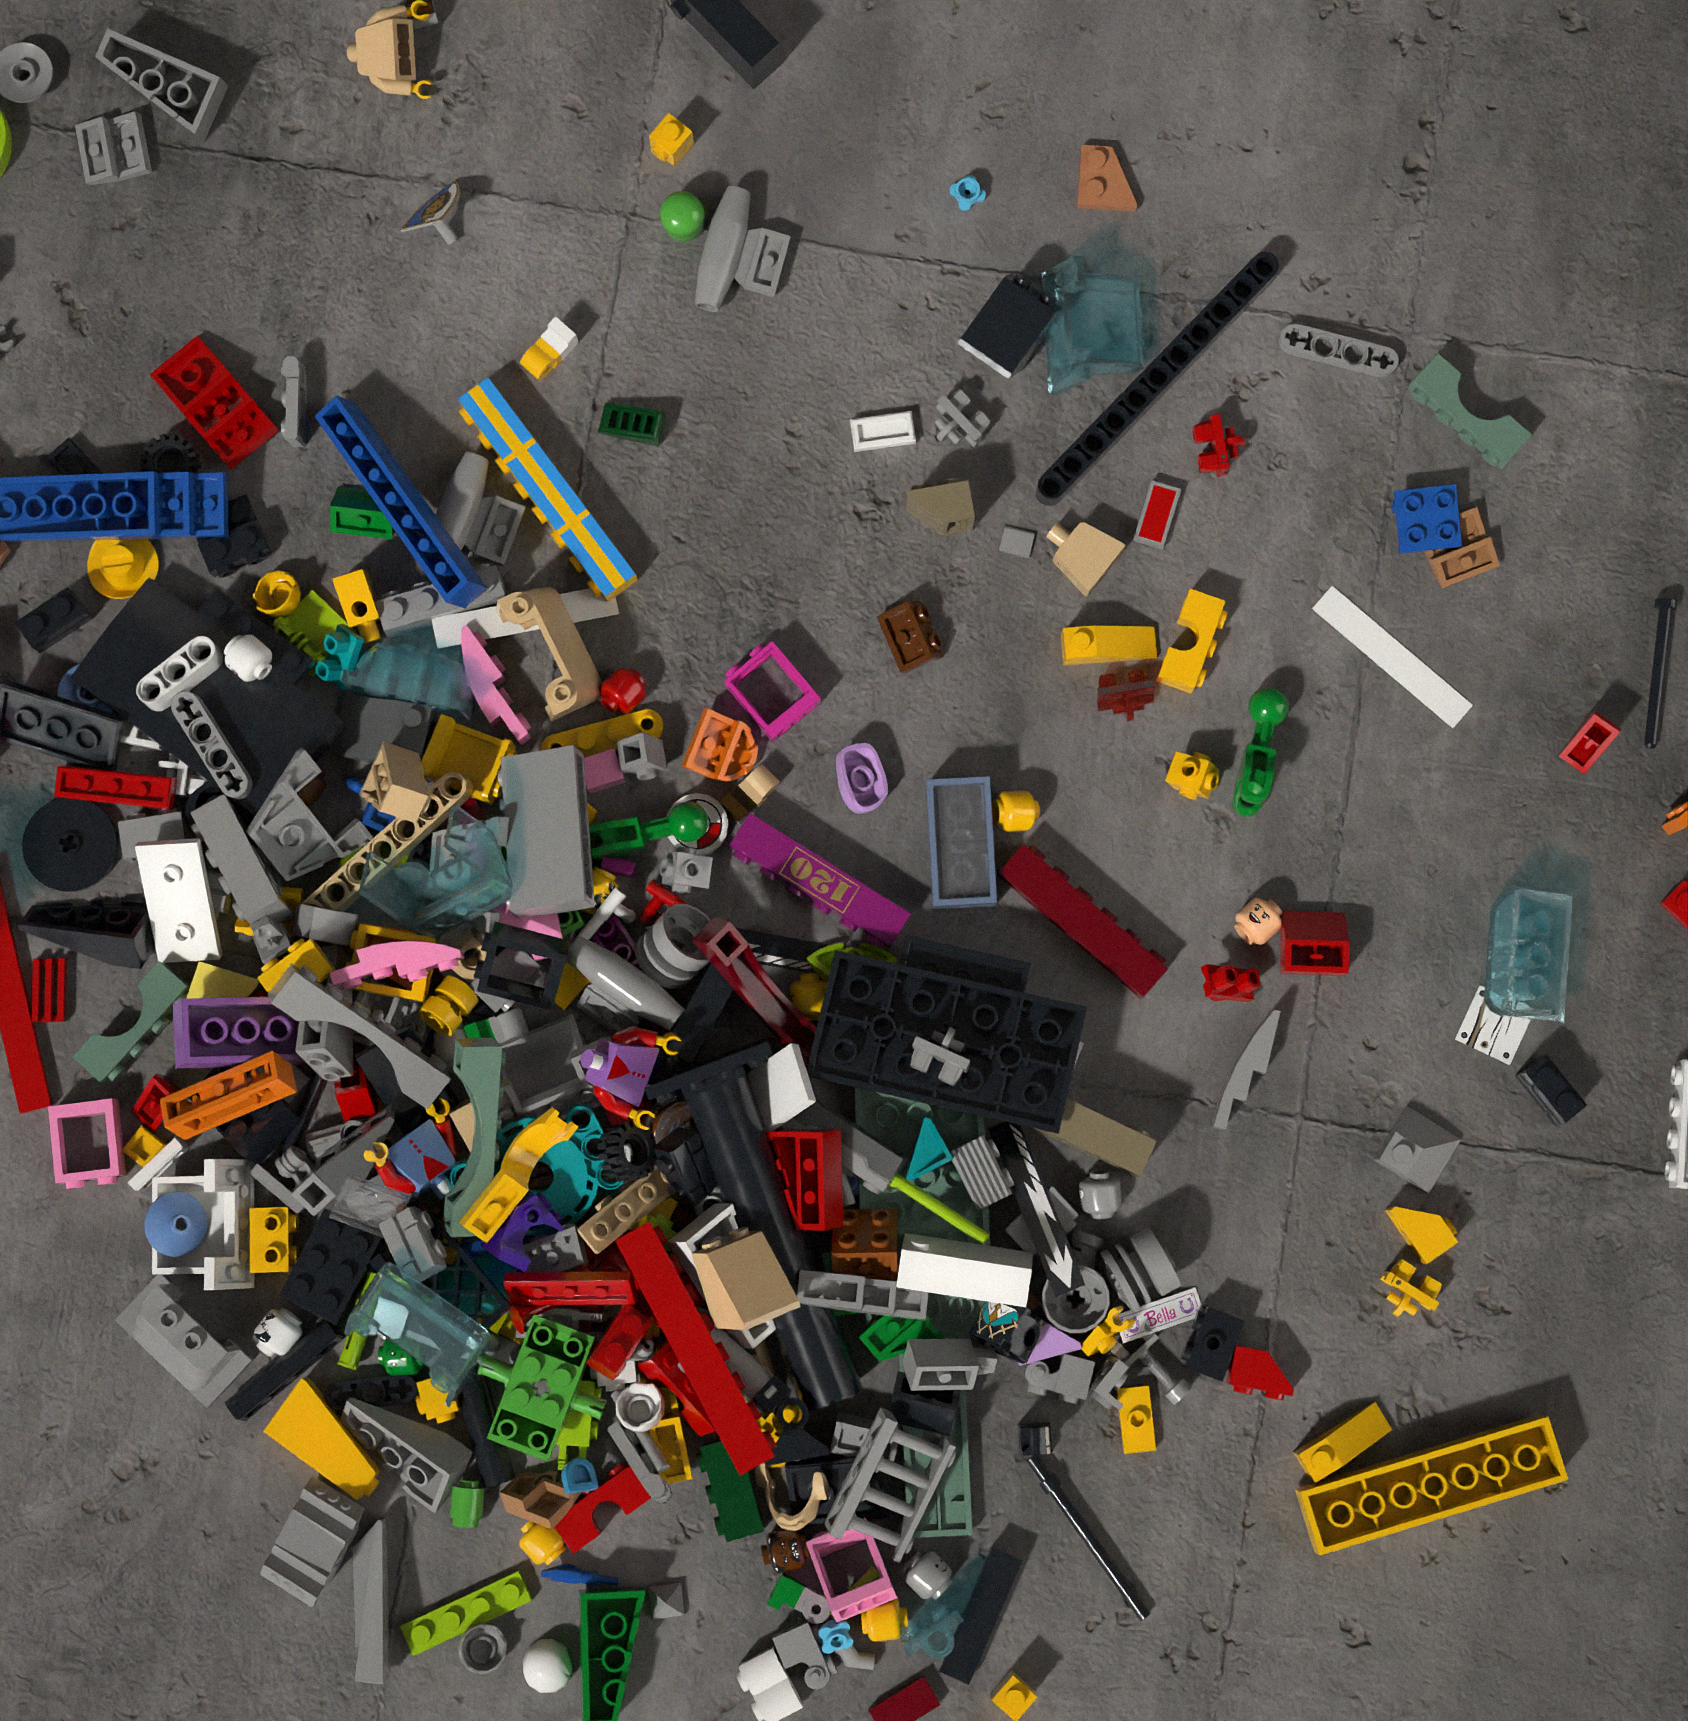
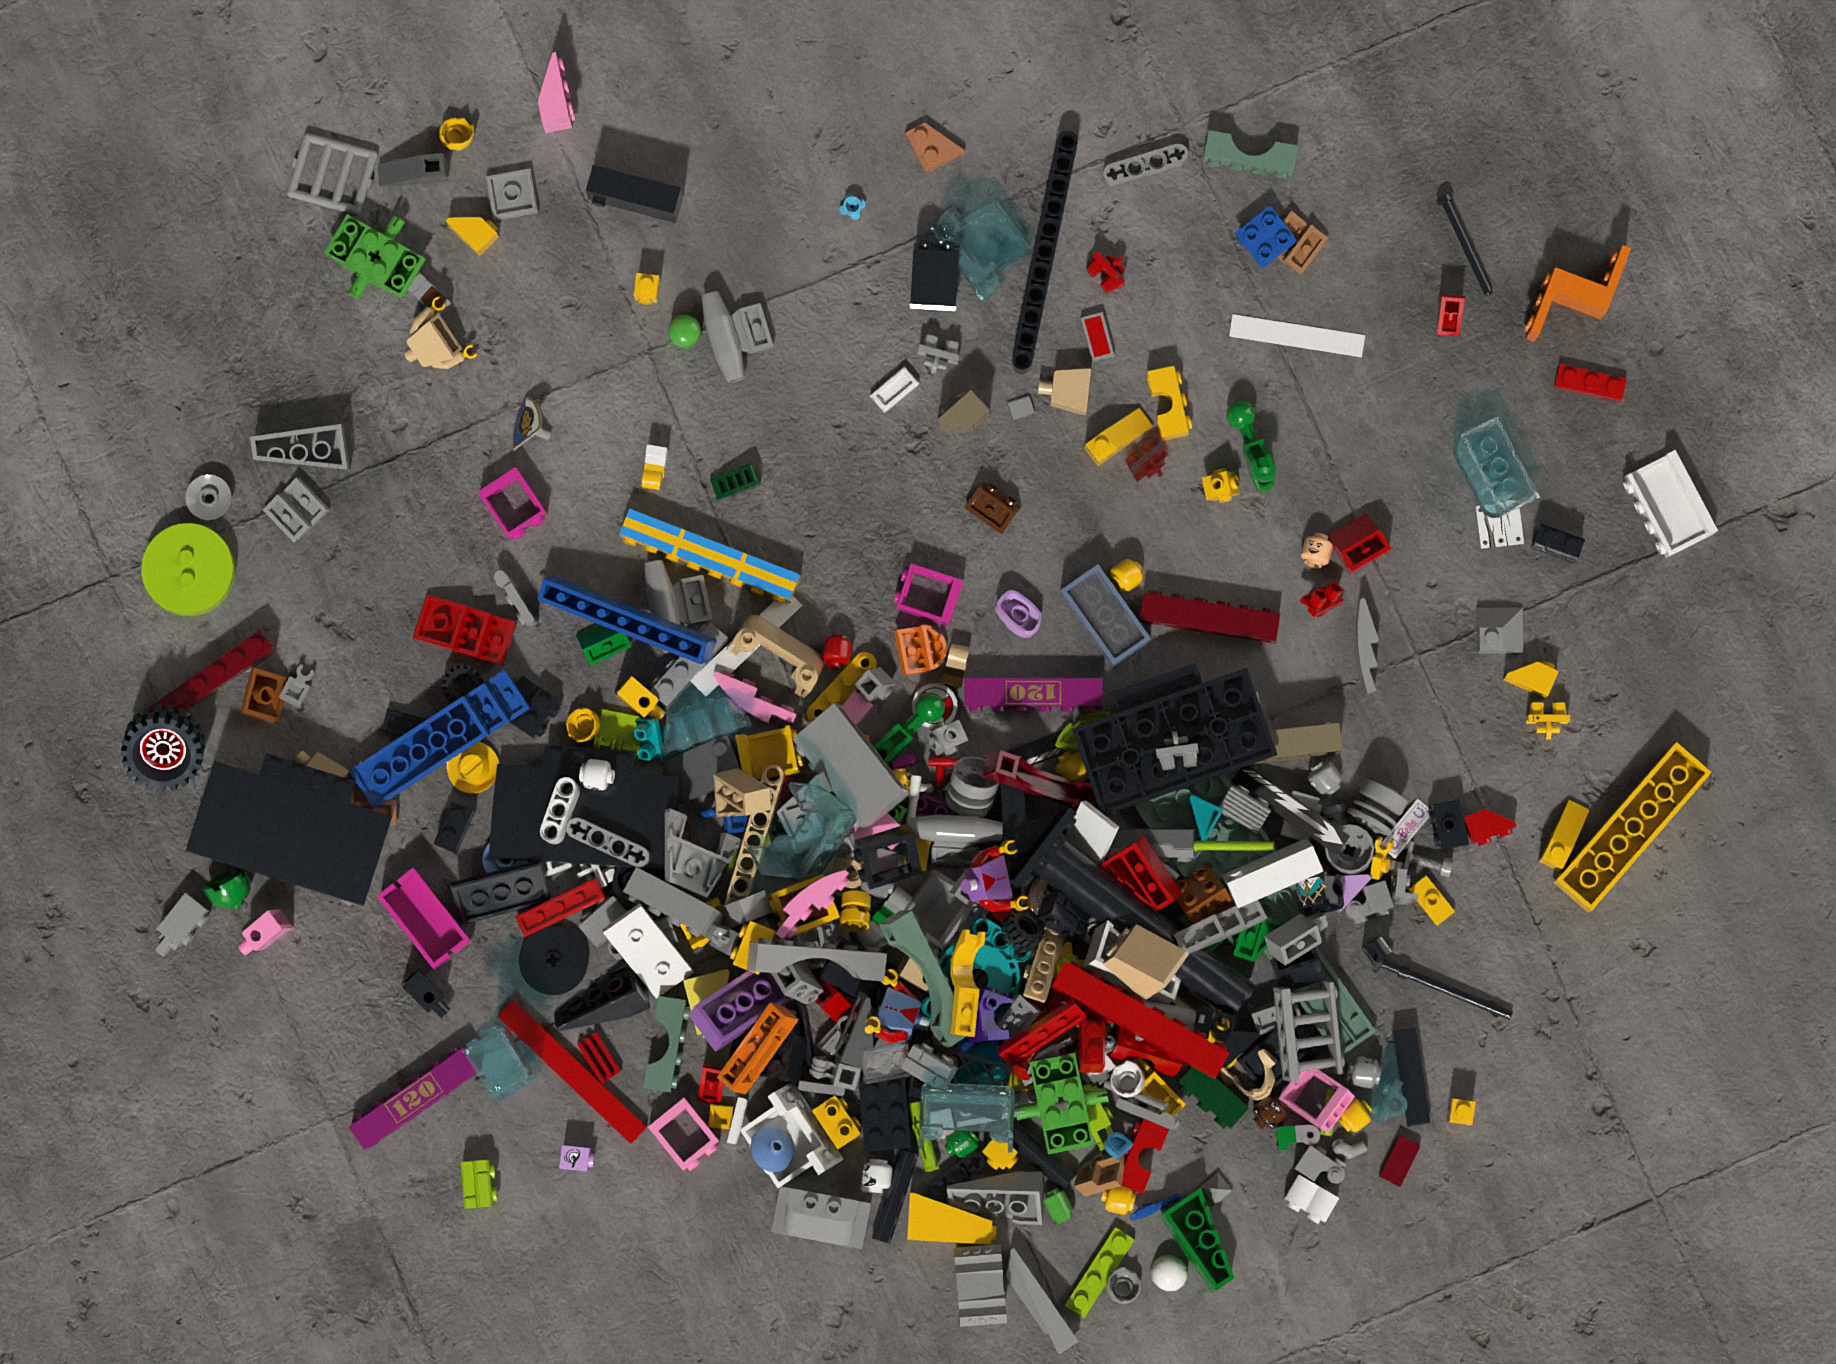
camera: 30 degrees left, 0 degrees up
medium azure plate [818,1619,853,1654] -> none
none -> dark pink window [478,467,547,540]

